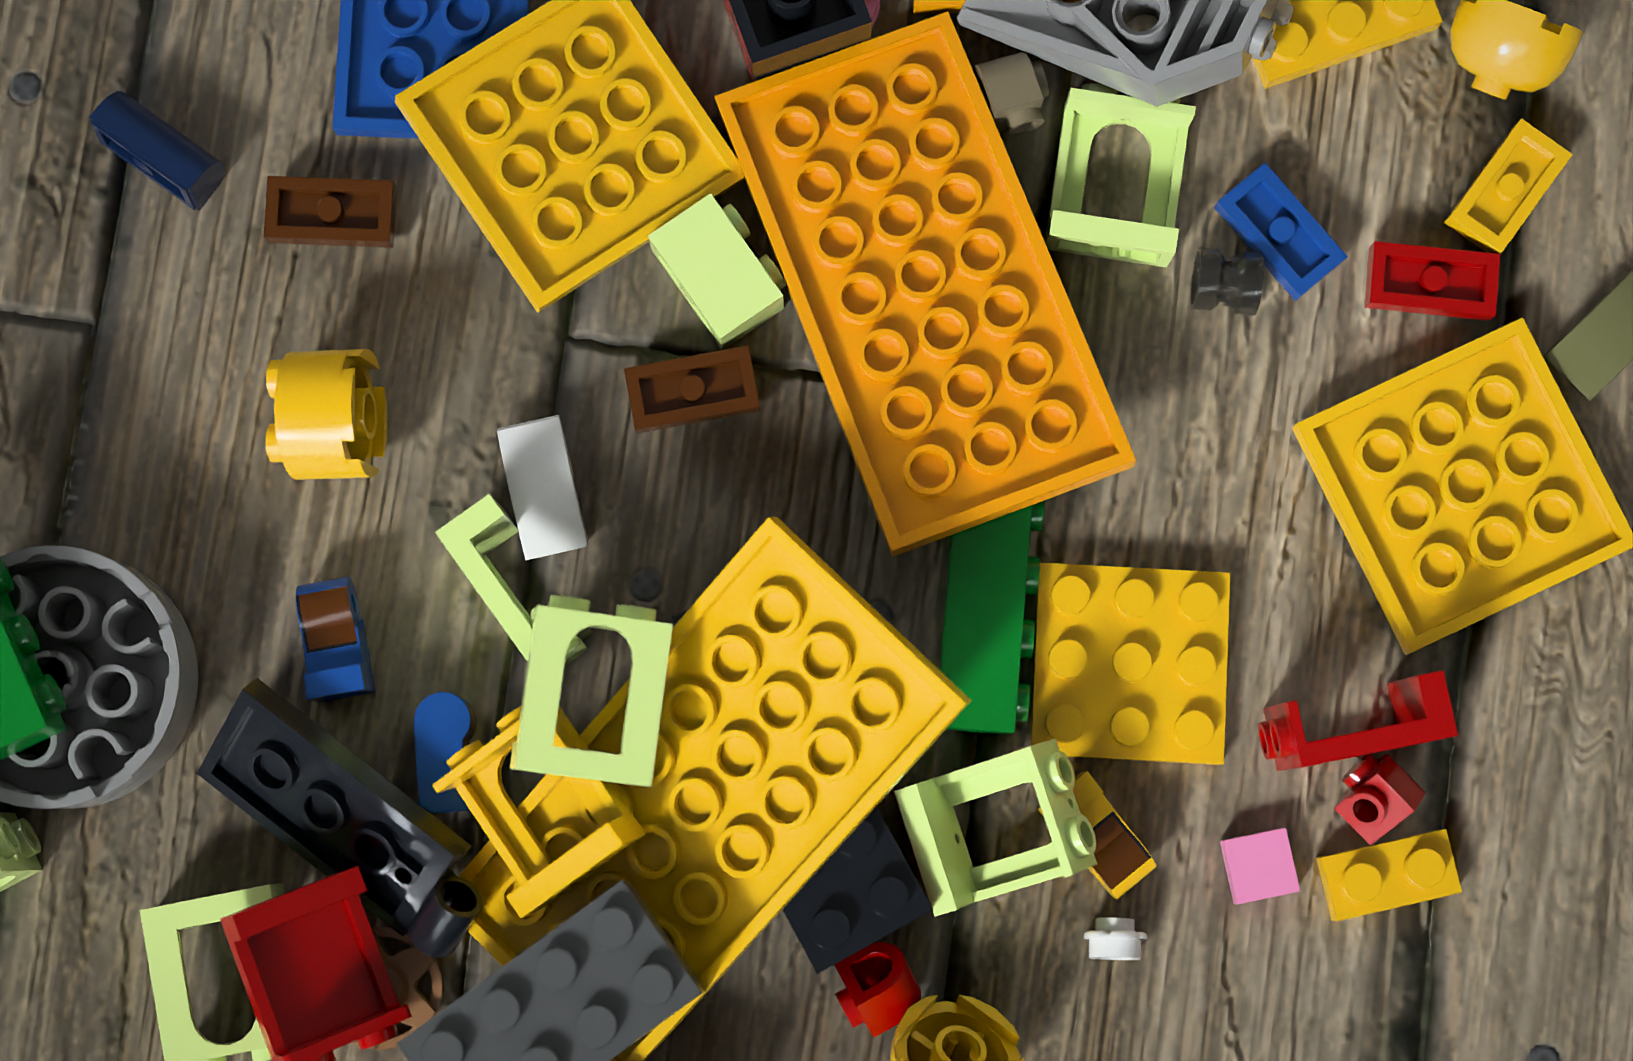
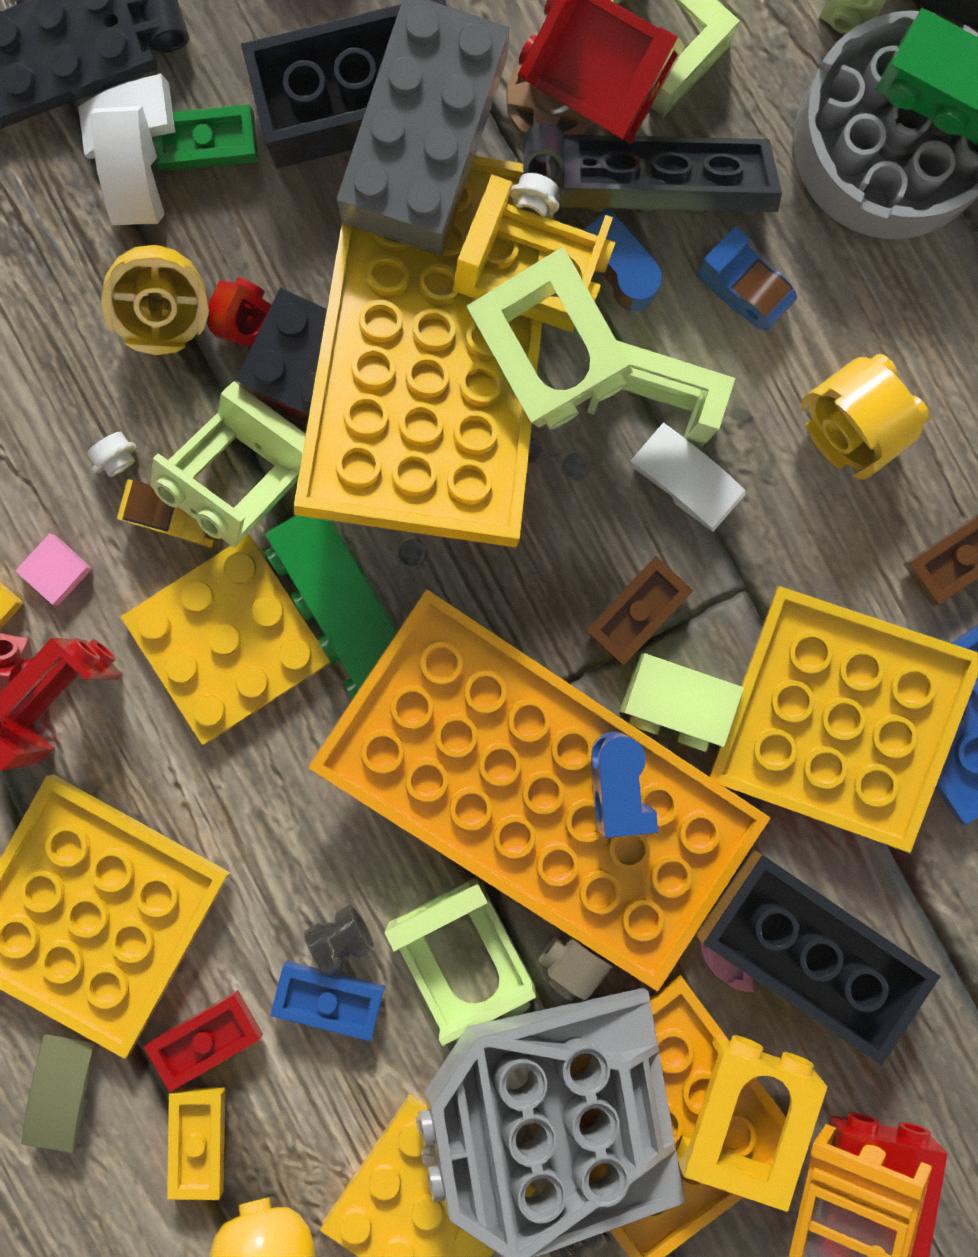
camera: 150 degrees right, 5 degrees up
none -> white plate [510,173,559,217]
none -> blue leg [591,731,658,838]

